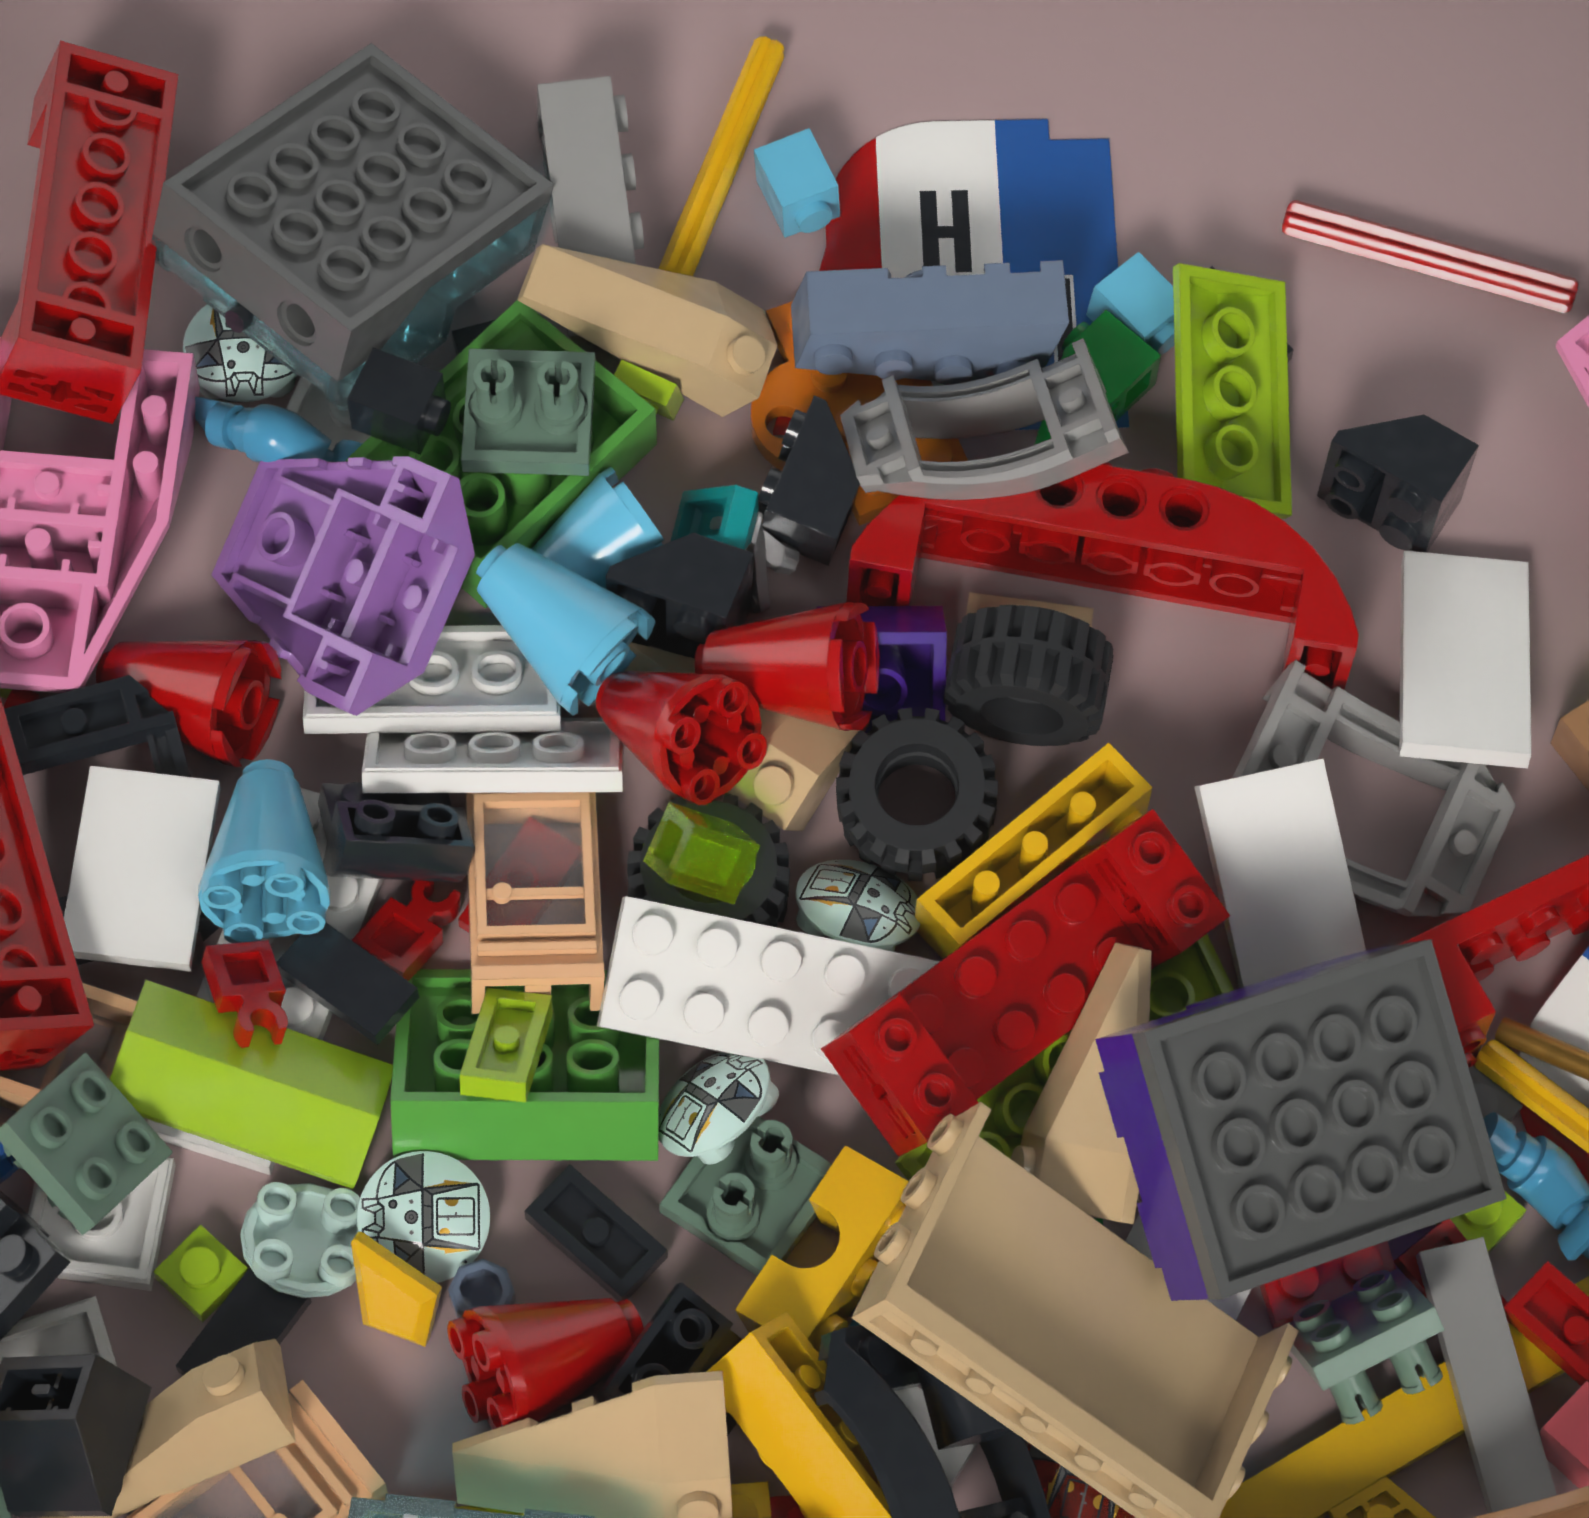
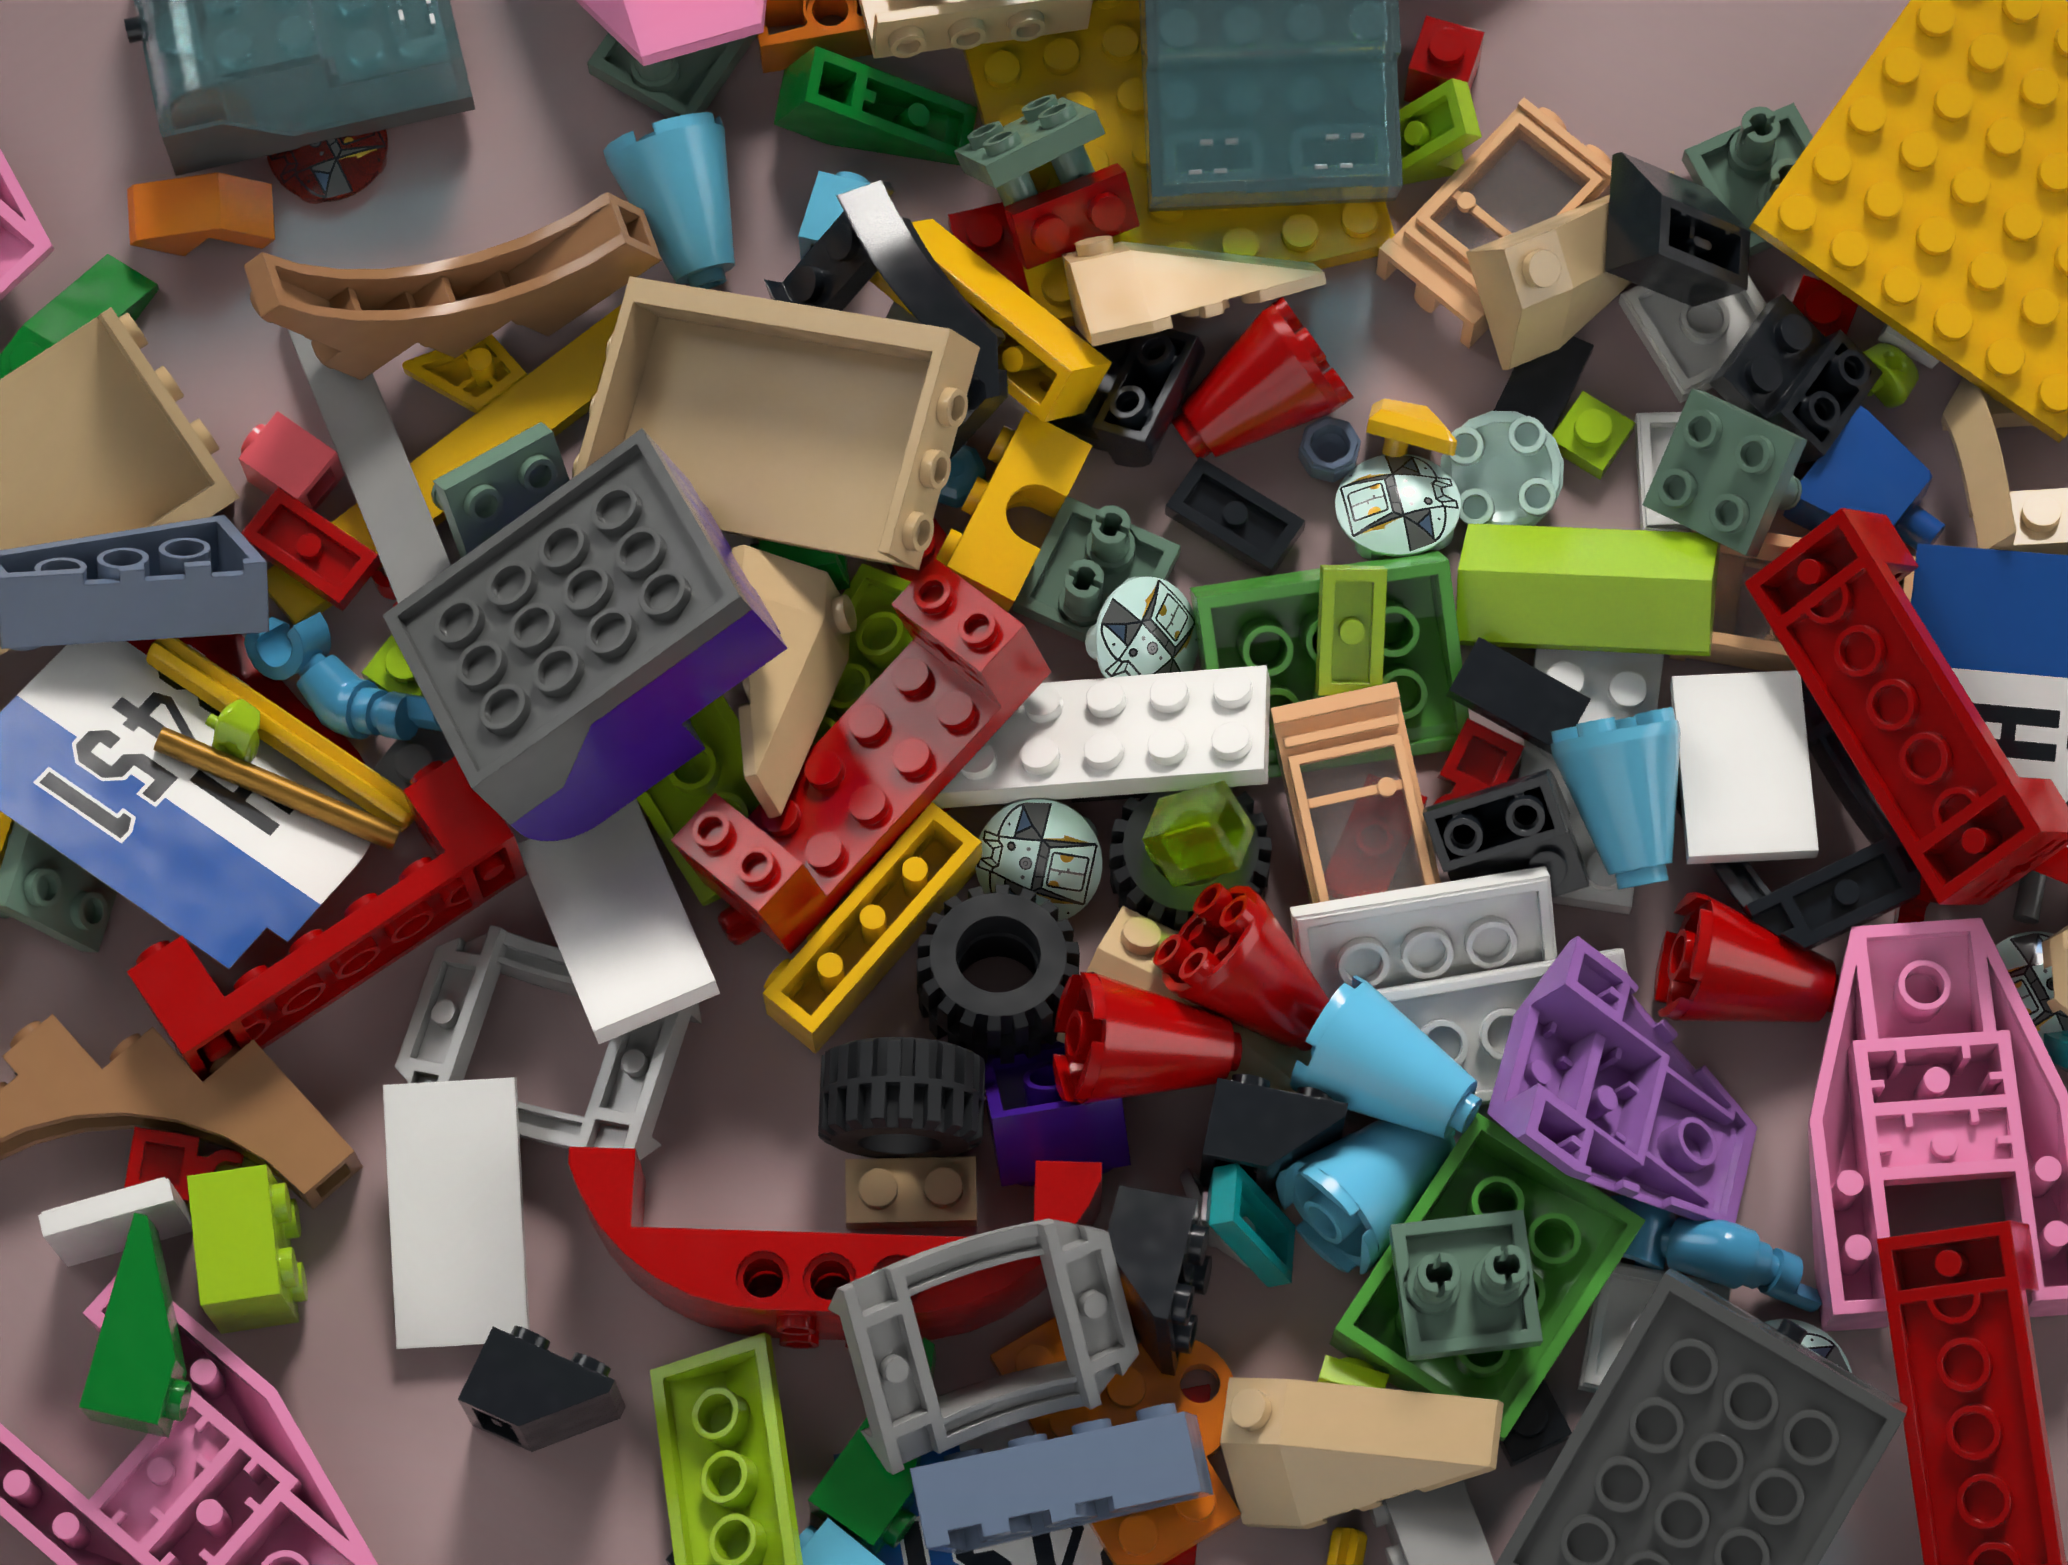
camera: 175 degrees right, 5 degrees up
red plate [201,940,288,1048] -> none
black brick [347,347,451,455] -> none

